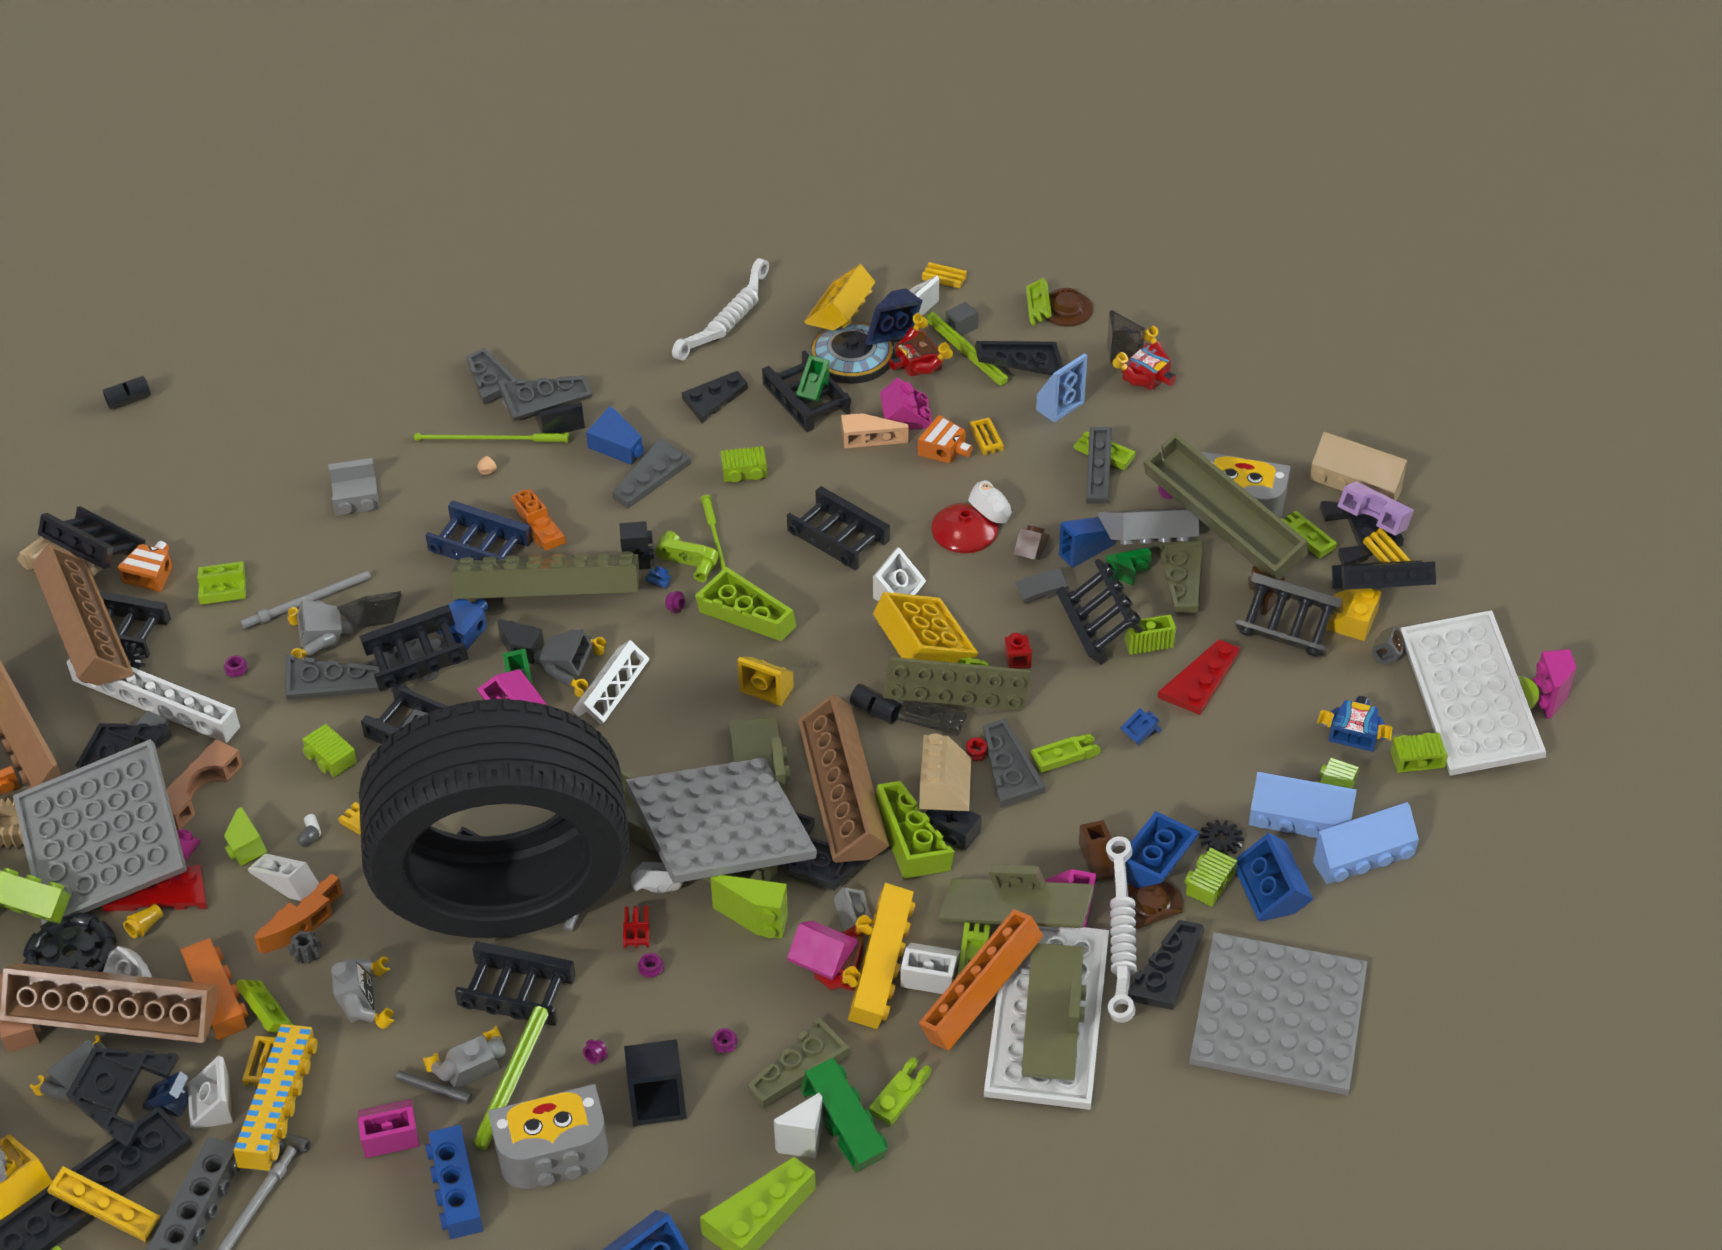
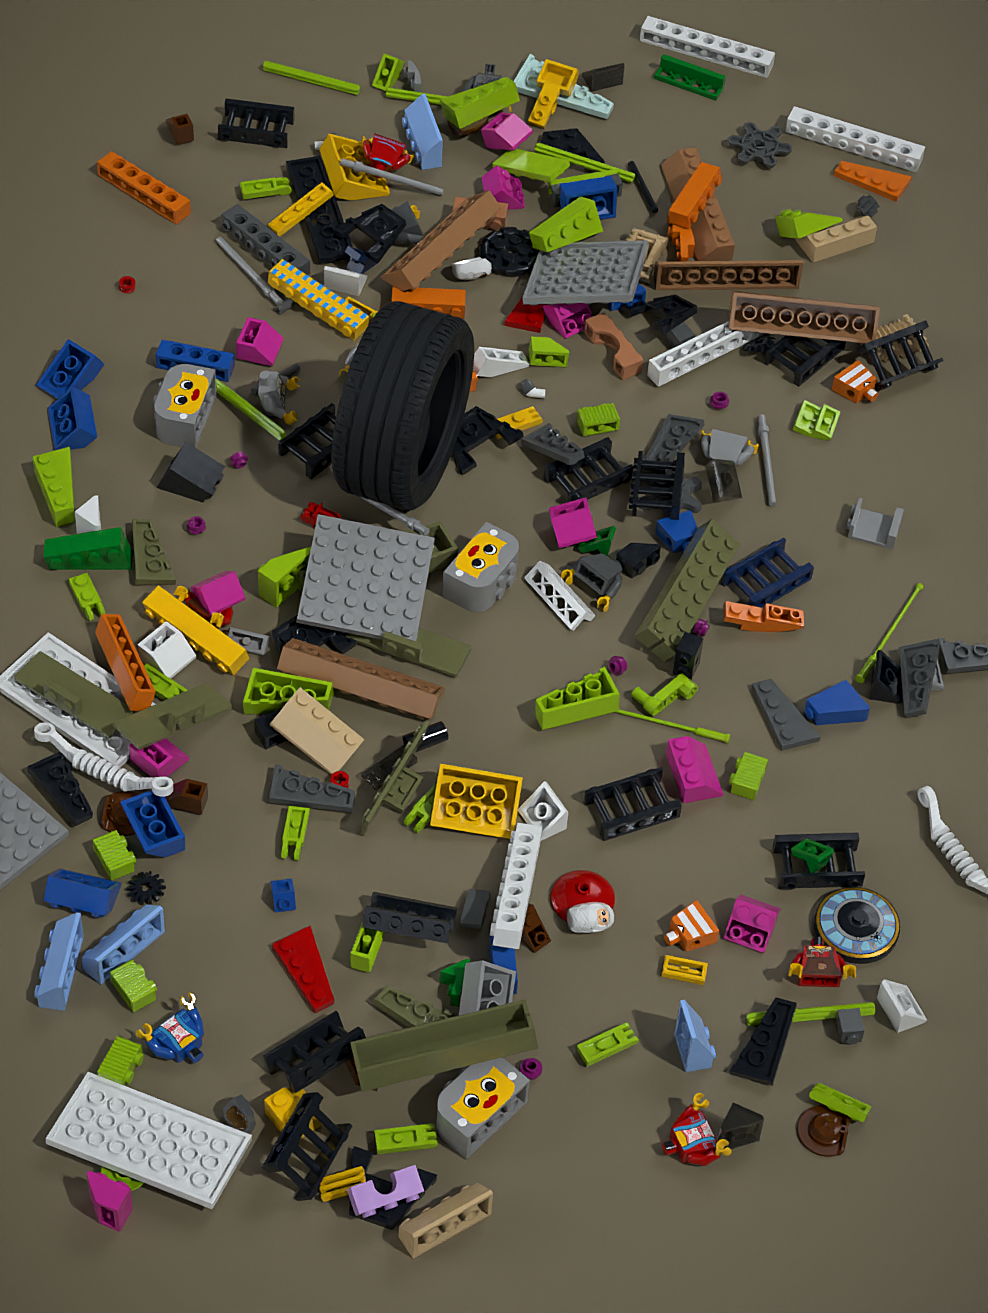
camera: 115 degrees right, 5 degrees up
yellow cone [123,904,163,938] -> none
light nougat hinge [477,456,497,475] -> none
magenta plate [638,953,664,978] -> none
blue plate [646,566,671,589] -> none
black wing [682,371,748,423] -> none
yellow slope [737,657,794,706] -> none
yellow slope [804,263,876,331] -> none
light nougat slope [841,413,908,448] -> none
dark blue slope [865,288,923,345] -> none
yellow tile [922,262,967,289] -> none
red brick [1004,632,1032,669] -> none
dark grey tile [1086,427,1112,503] -> none
none -> light grey brick [442,522,519,612]
none -> white brick [490,823,542,949]
none -> dark pink slope [666,736,723,803]

